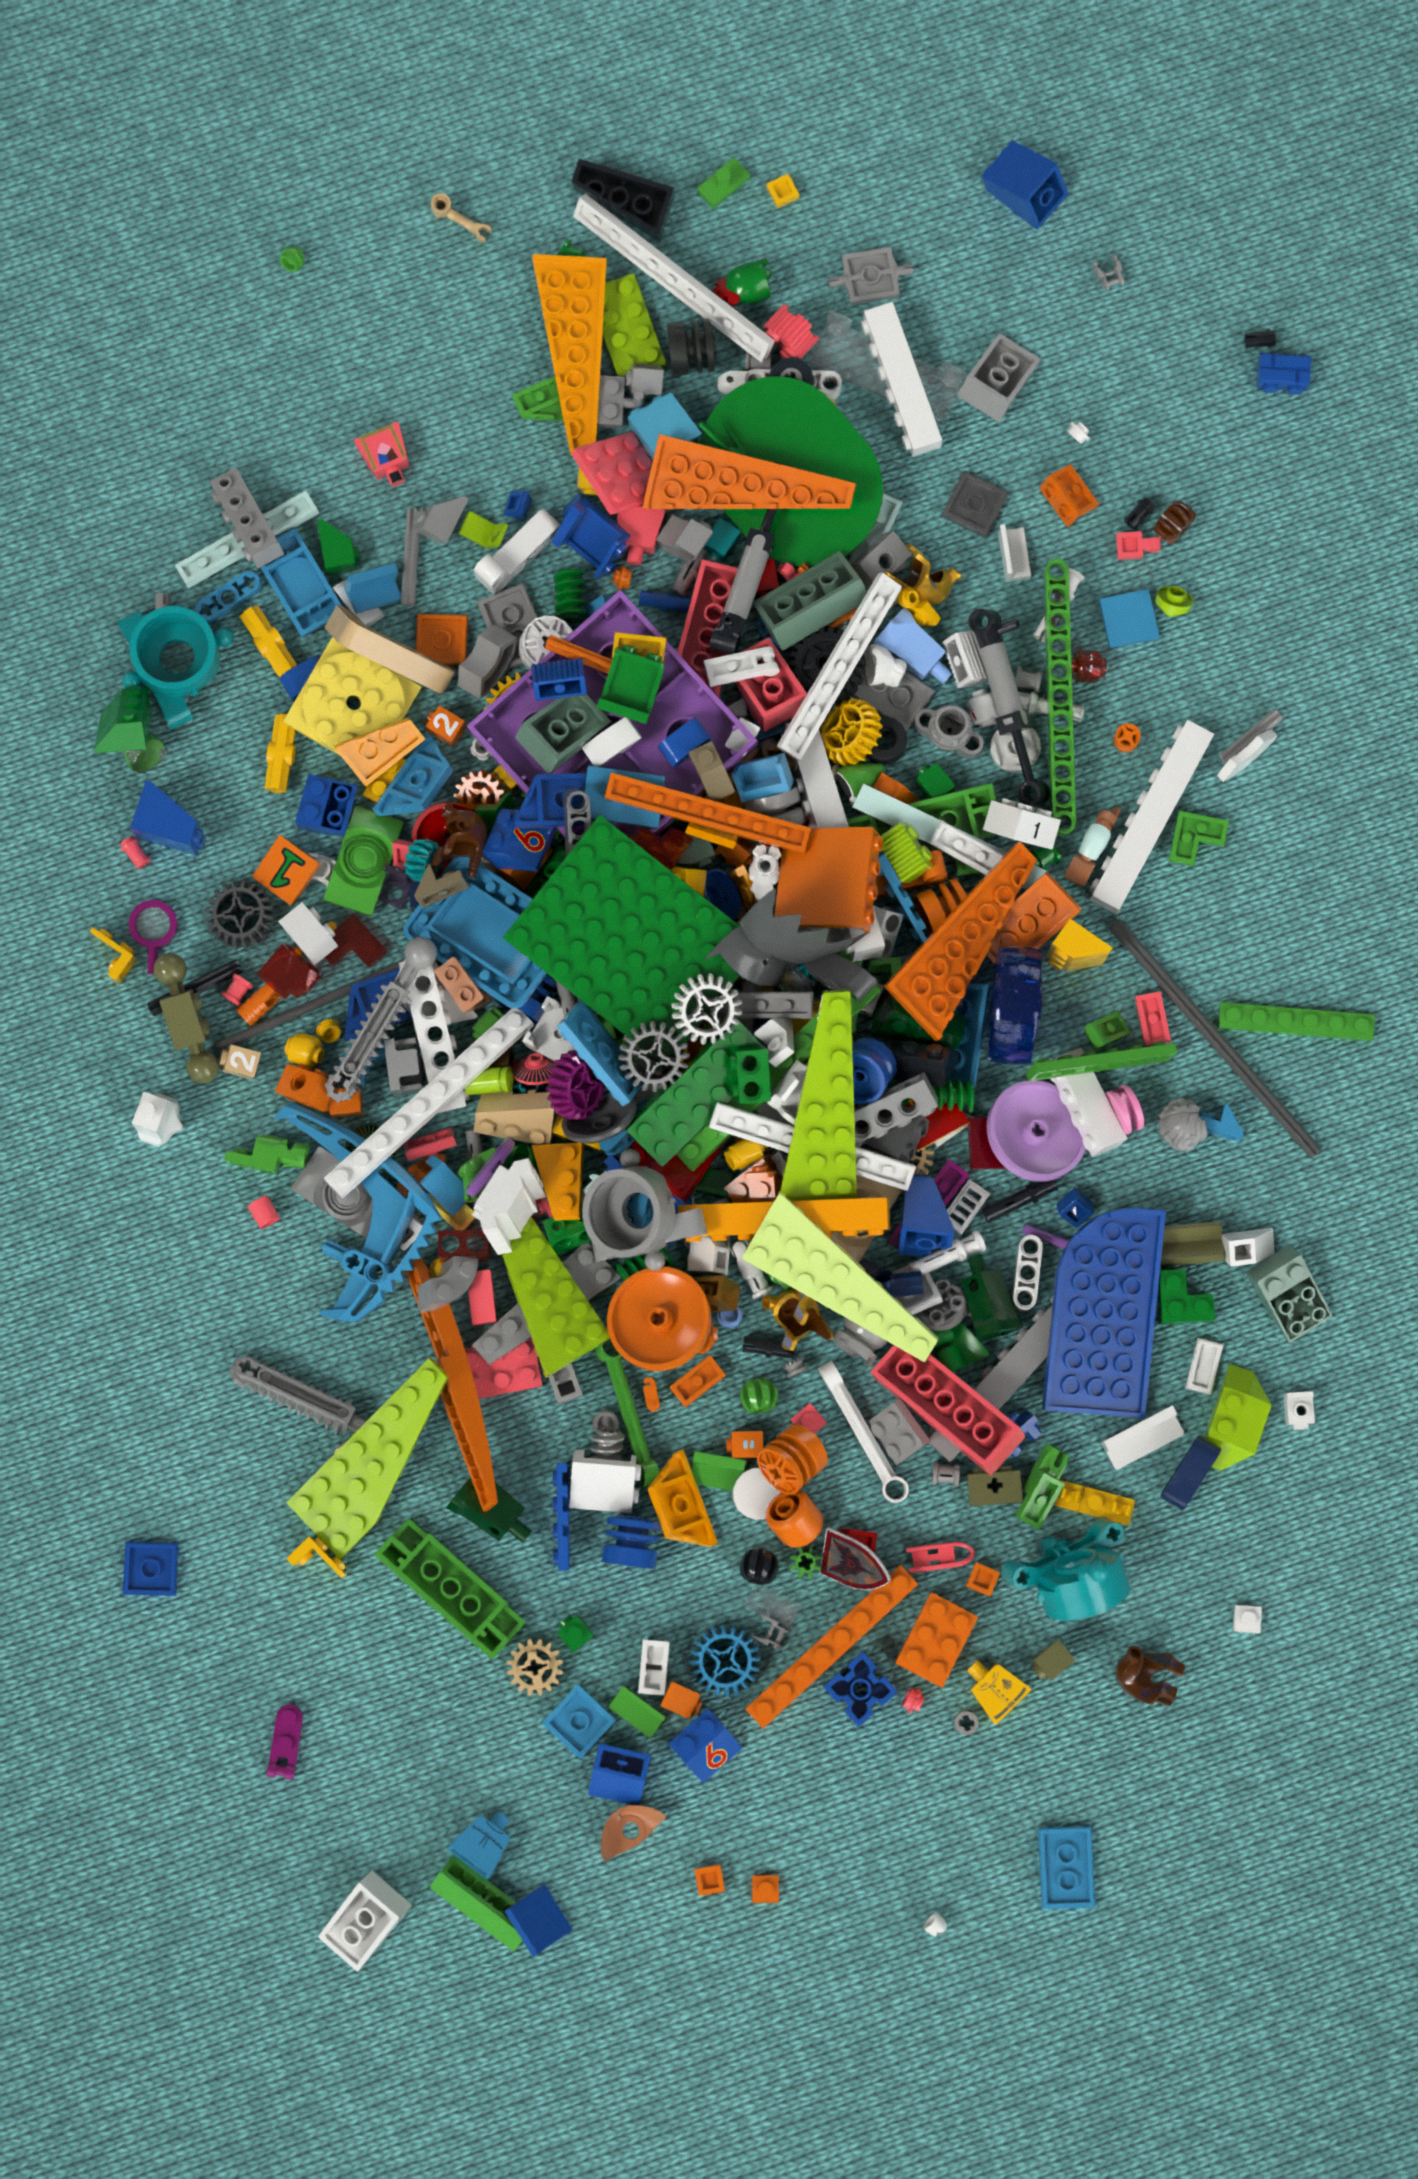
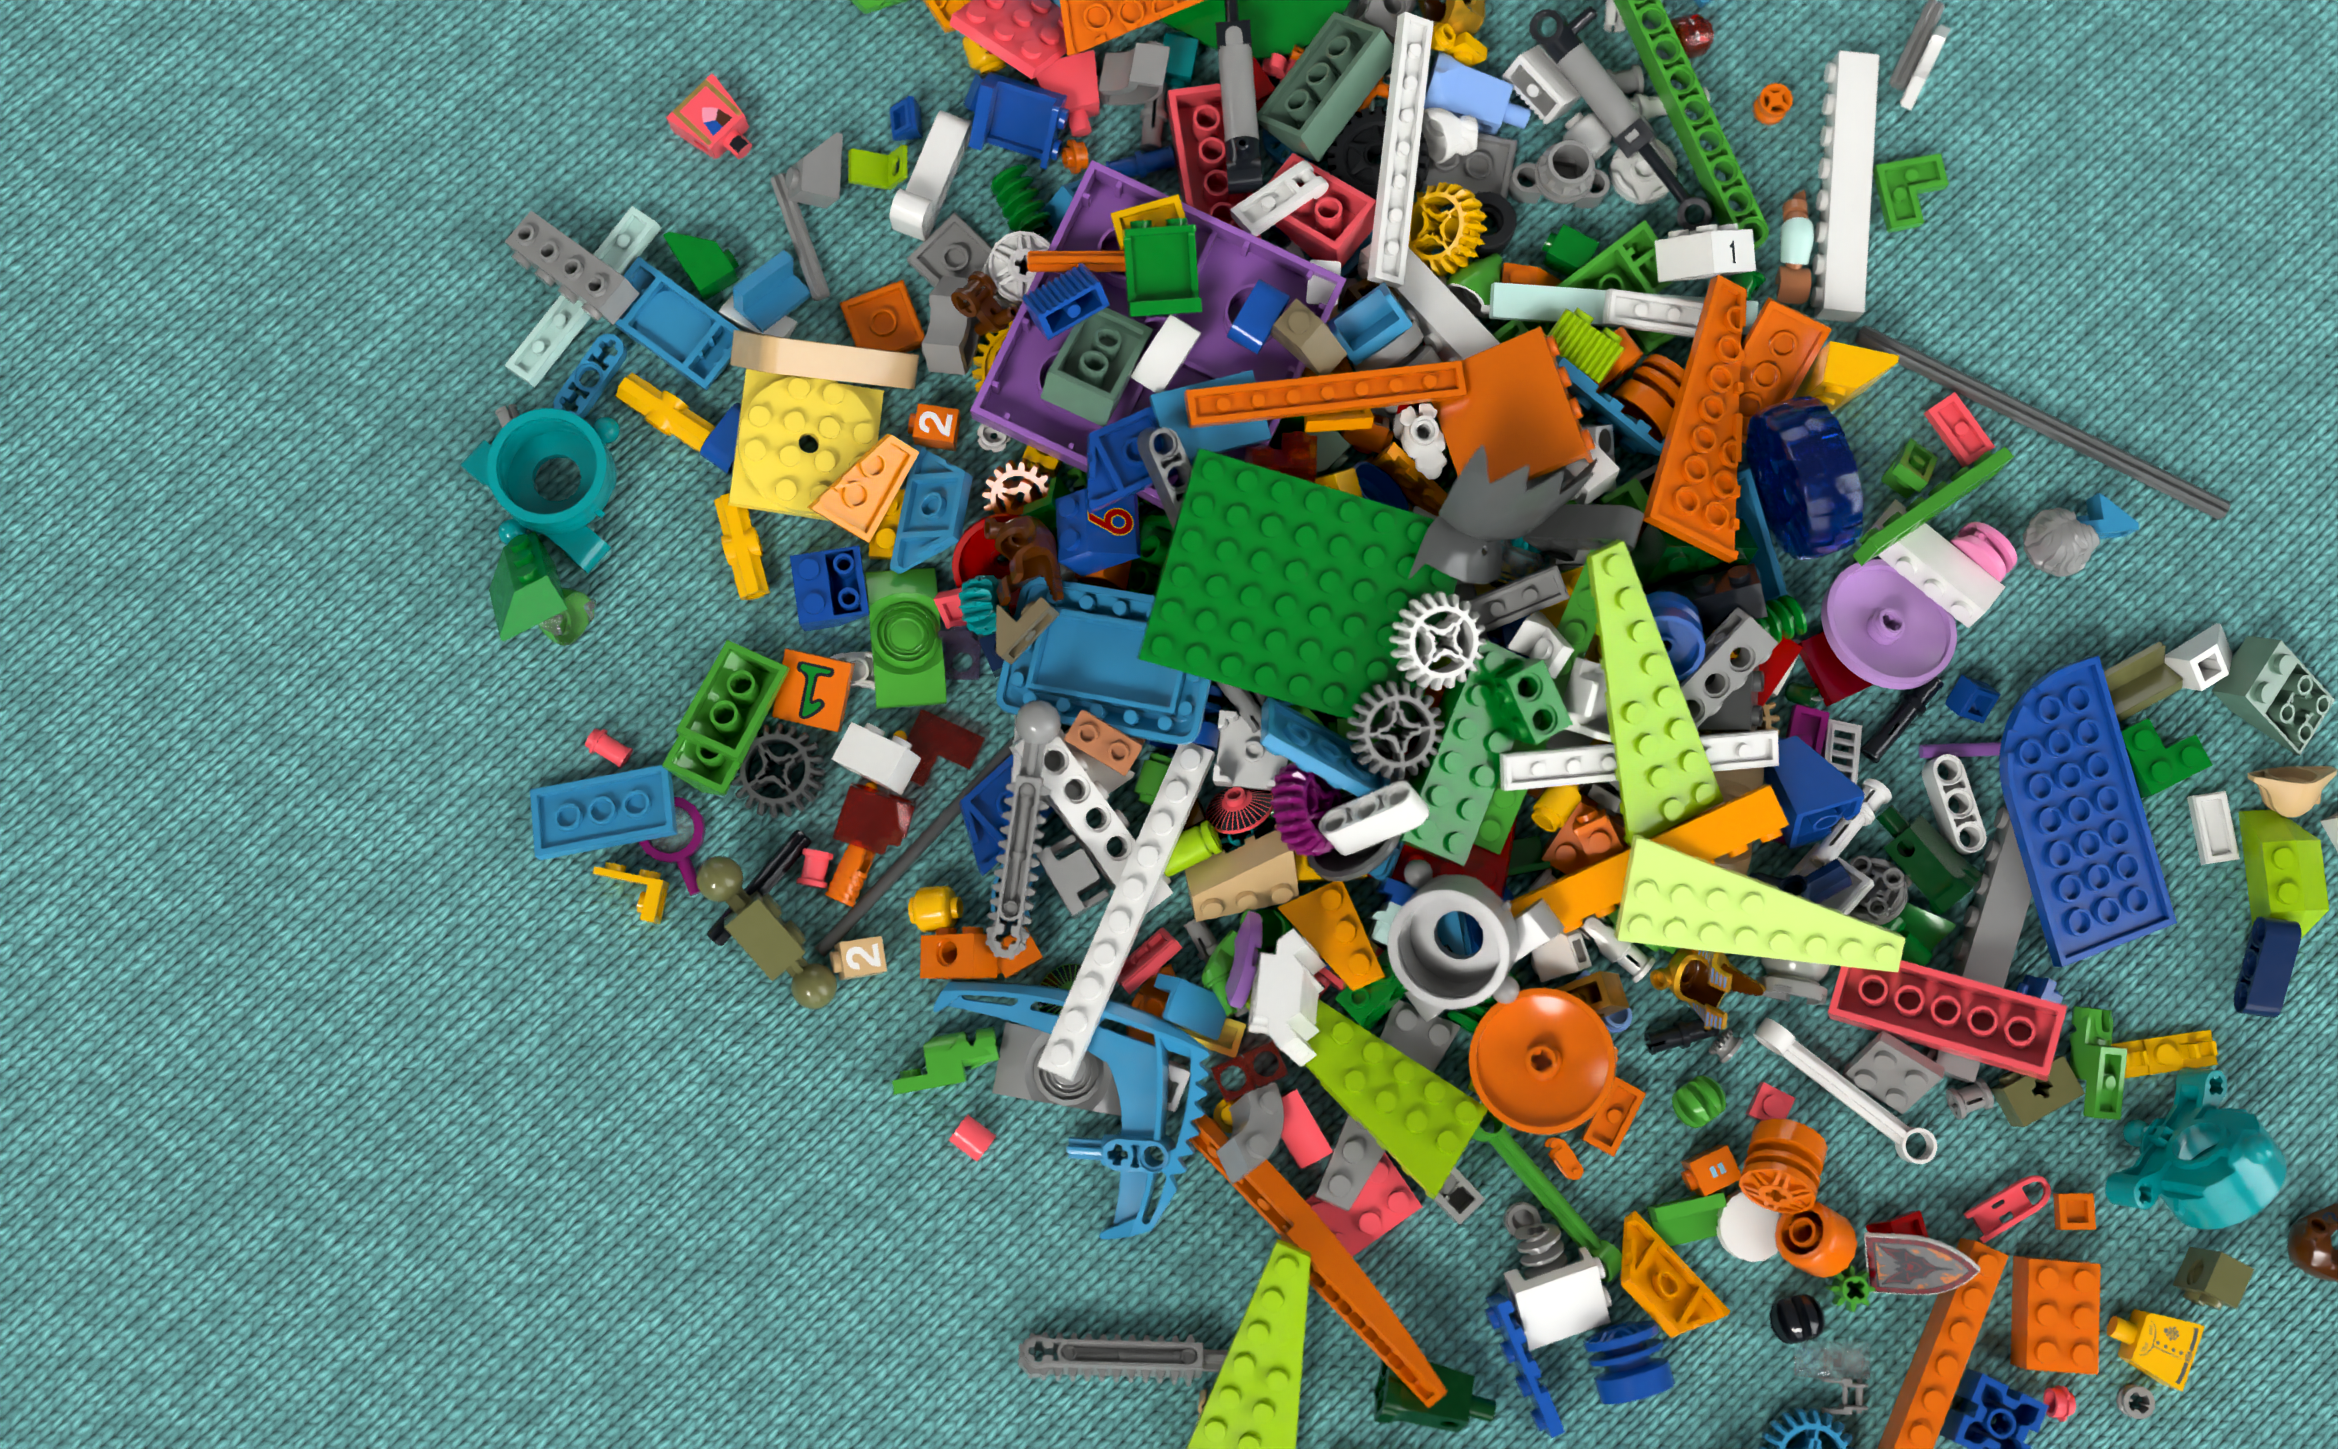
camera: 35 degrees left, 0 degrees up
blue slope [130,780,206,856] -> none
white piece [132,1092,183,1147] -> none
yellow plate [316,1019,341,1043] -> none
white panel [1101,1405,1184,1470] -> none
bright green plate [1218,1002,1375,1042] -> none
none -> dark azure plate [530,765,678,860]
none -> bright green slope [662,640,790,796]
none -> reddish brown piece [951,271,1018,336]
none -> white beam [1319,781,1429,855]
none -> dark green piece [1785,682,1824,708]
none -> tan hat [2248,766,2338,817]

